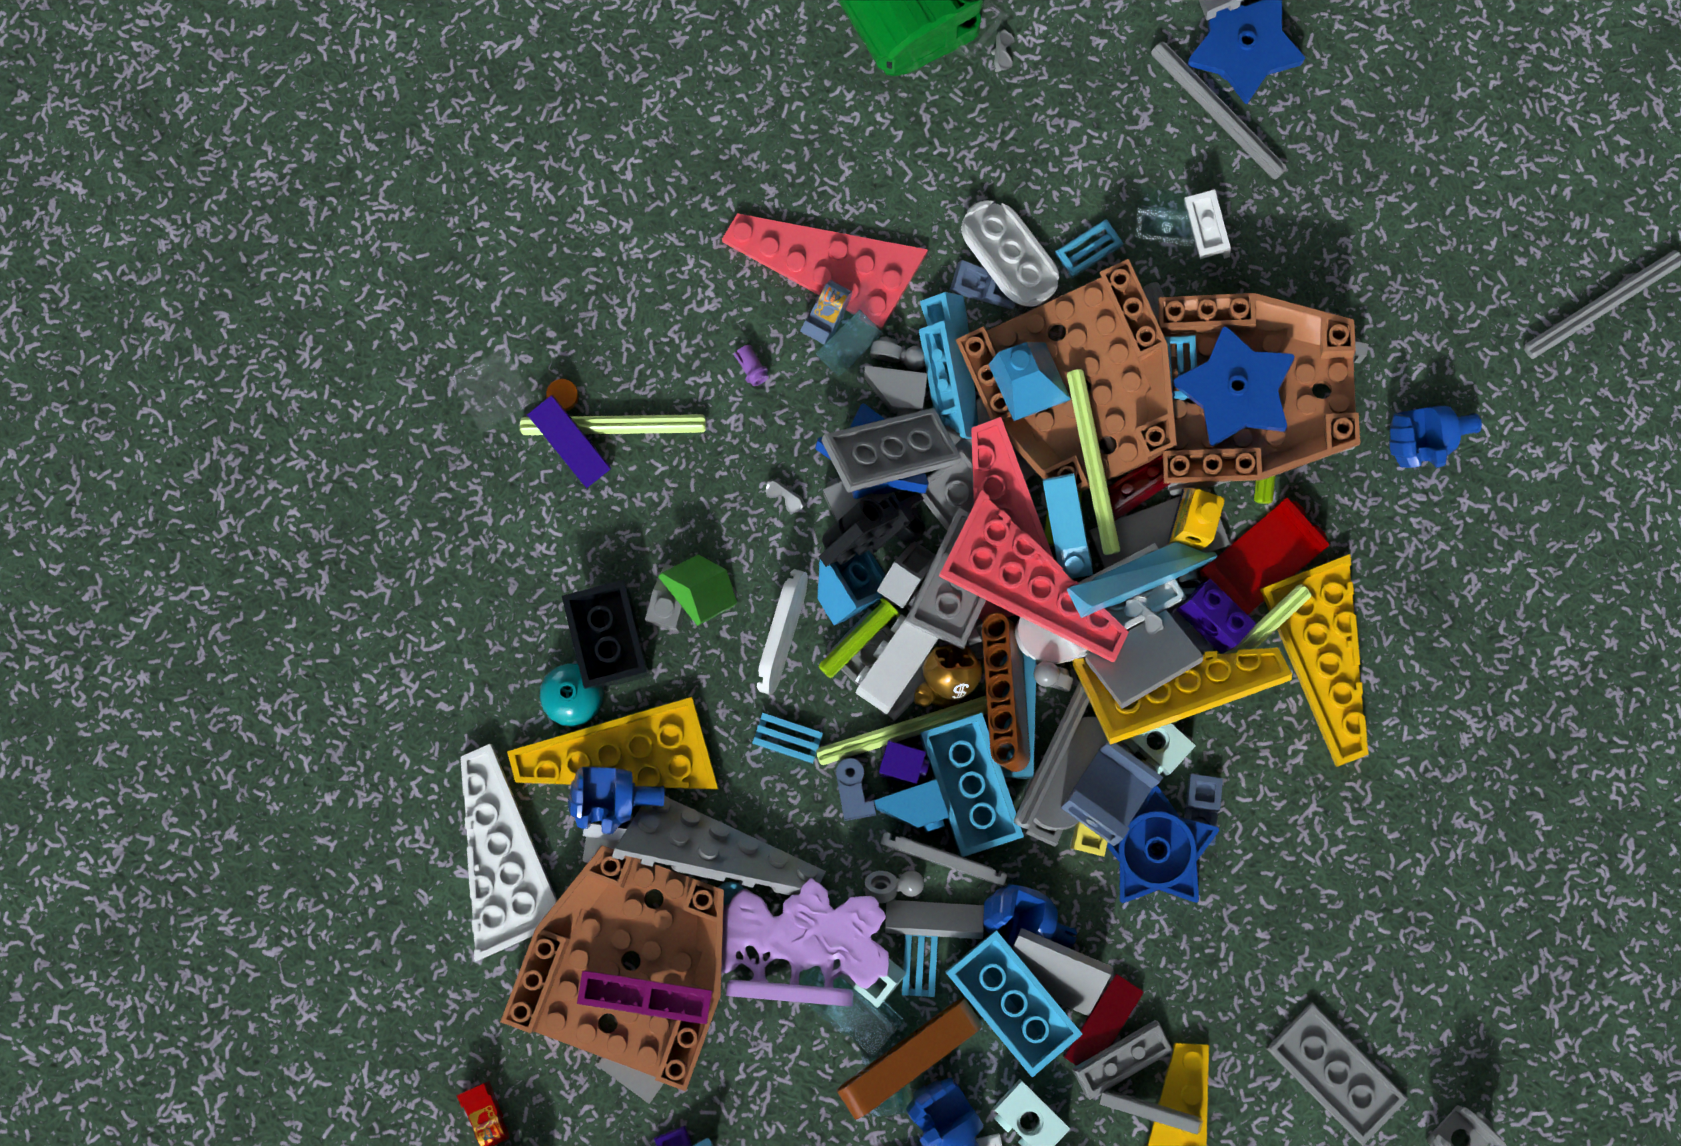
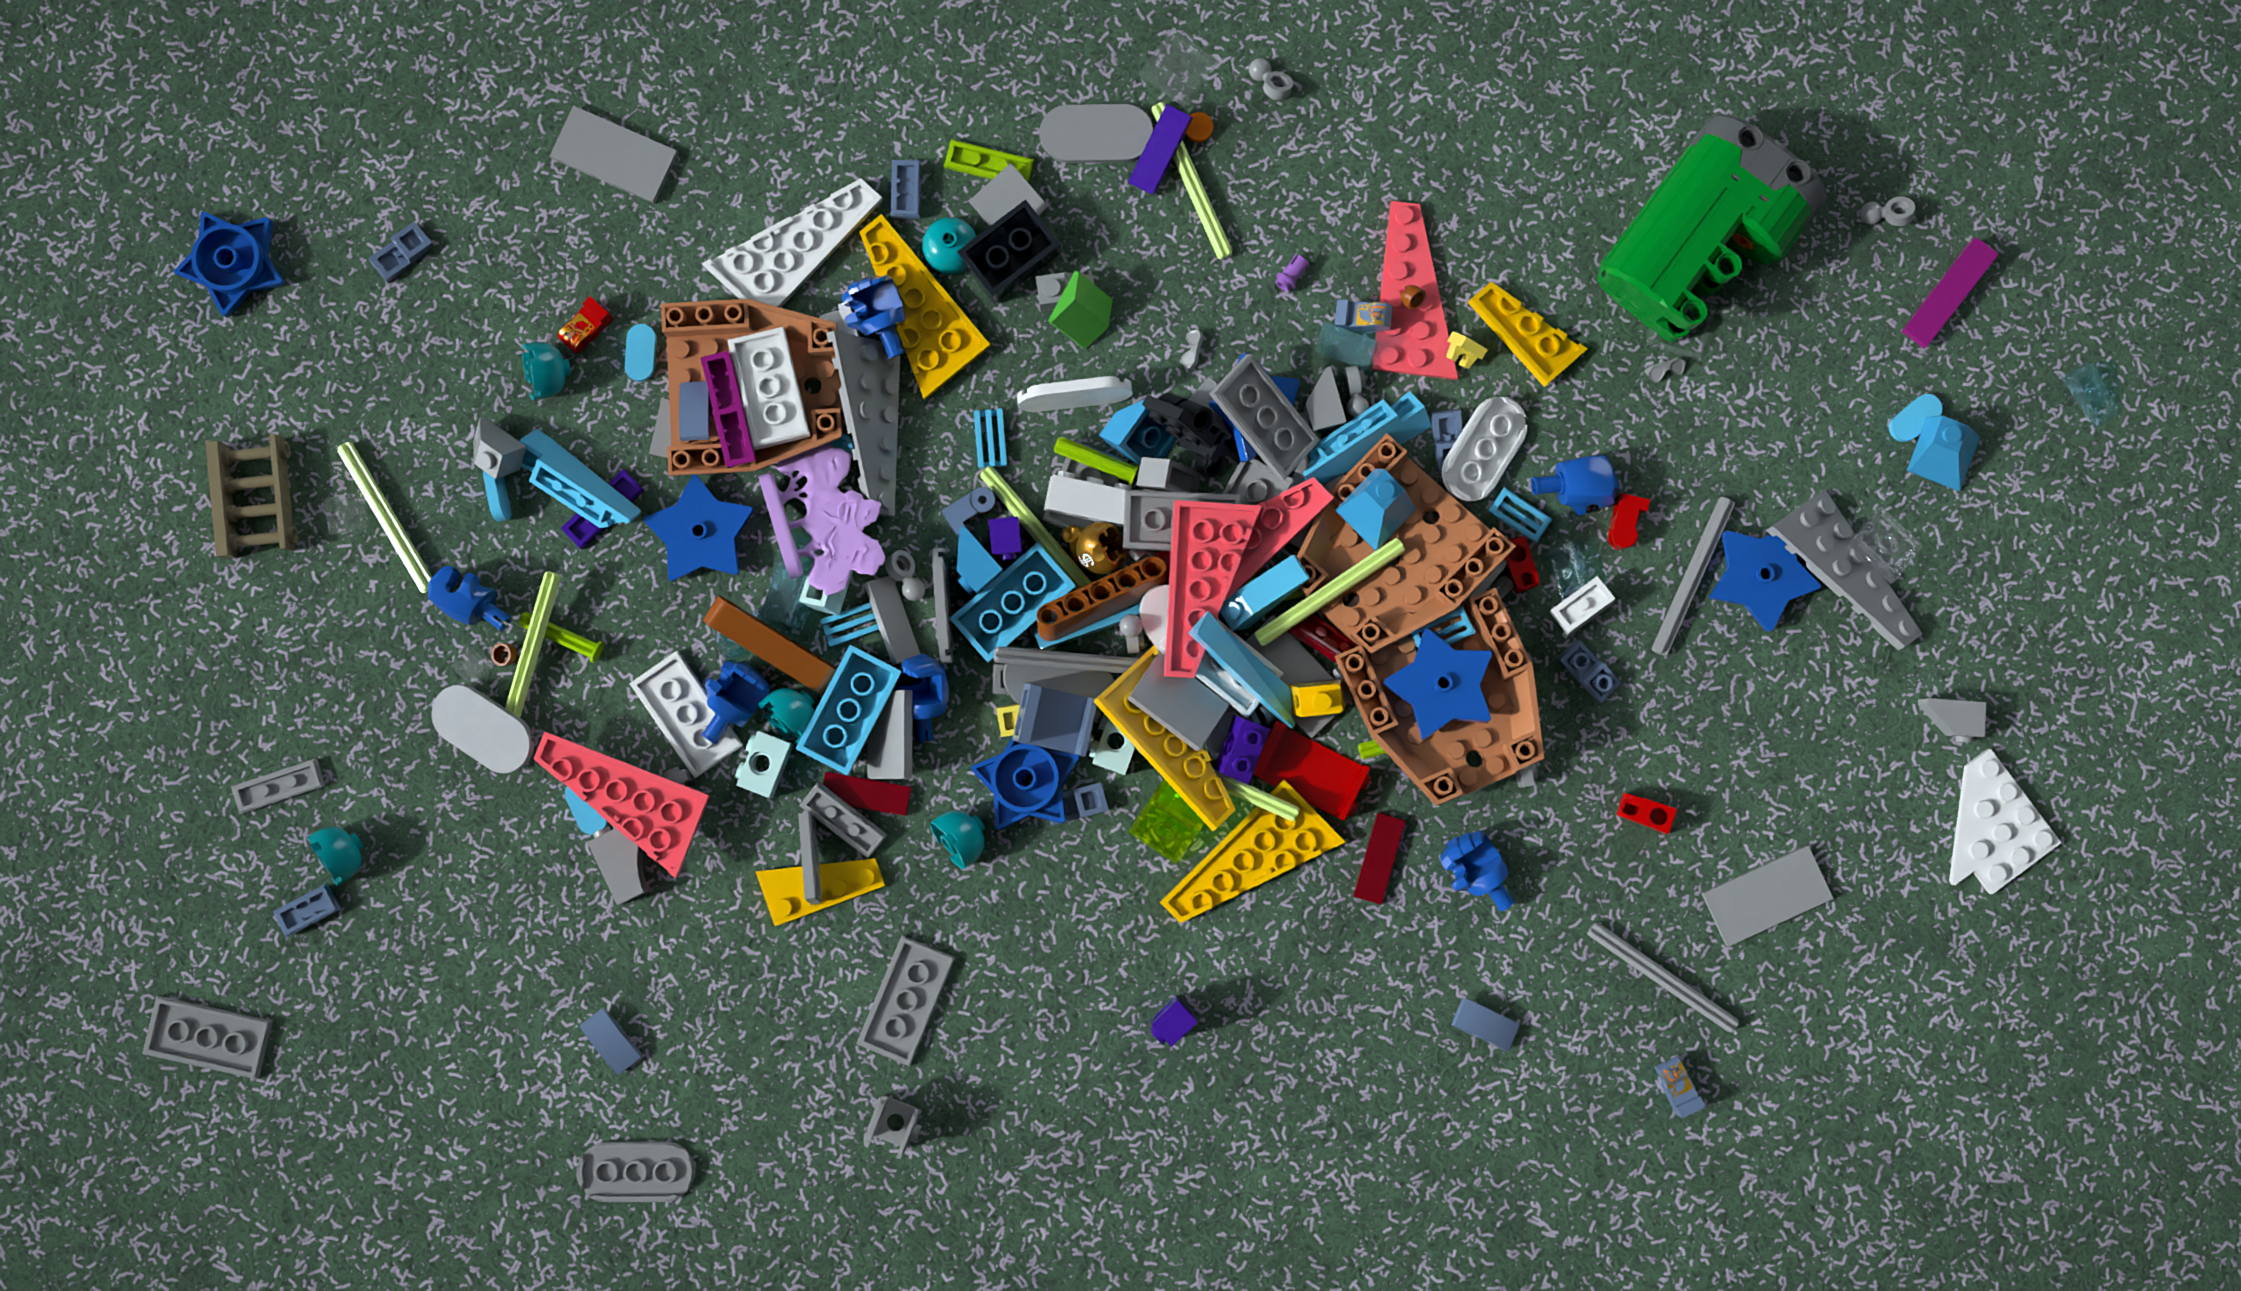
camera: 60 degrees right, 5 degrees up
light grey piece [1124,599,1165,634] -> none
none -> light grey tile [549,105,678,204]
none -> medium azure tile [625,324,657,382]
none -> blue plate [643,475,754,582]
none -> sand blue slope [679,381,711,441]
none -> white tile [727,327,811,450]
none -> teal cylinder [759,688,815,746]
none -> sand blue plate [891,160,921,219]
none -> teal cylinder [930,810,985,870]
none -> lime tile [944,139,1034,183]
none -> light grey tile [968,163,1049,226]
none -> light grey tile [1039,104,1153,163]
none -> clear neon green slope [1128,779,1205,864]
none -> dark purple brick [1150,996,1198,1047]
none -> light grey plate [1249,58,1293,100]
none -> dark red tile [1353,813,1405,905]
none -> dark orange hinge [1400,285,1426,311]
none -> light yellow tile [1446,331,1488,369]
none -> sand blue slope [1451,998,1520,1051]
none -> yellow wing [1468,282,1588,387]
none -> red leg [1504,536,1540,594]
none -> blue piece [1531,455,1620,515]
none -> sand blue slope [1556,639,1621,703]
none -> red leg [1608,493,1650,550]
none -> red leg [1616,793,1677,835]
none -> light grey tile [1701,845,1834,947]

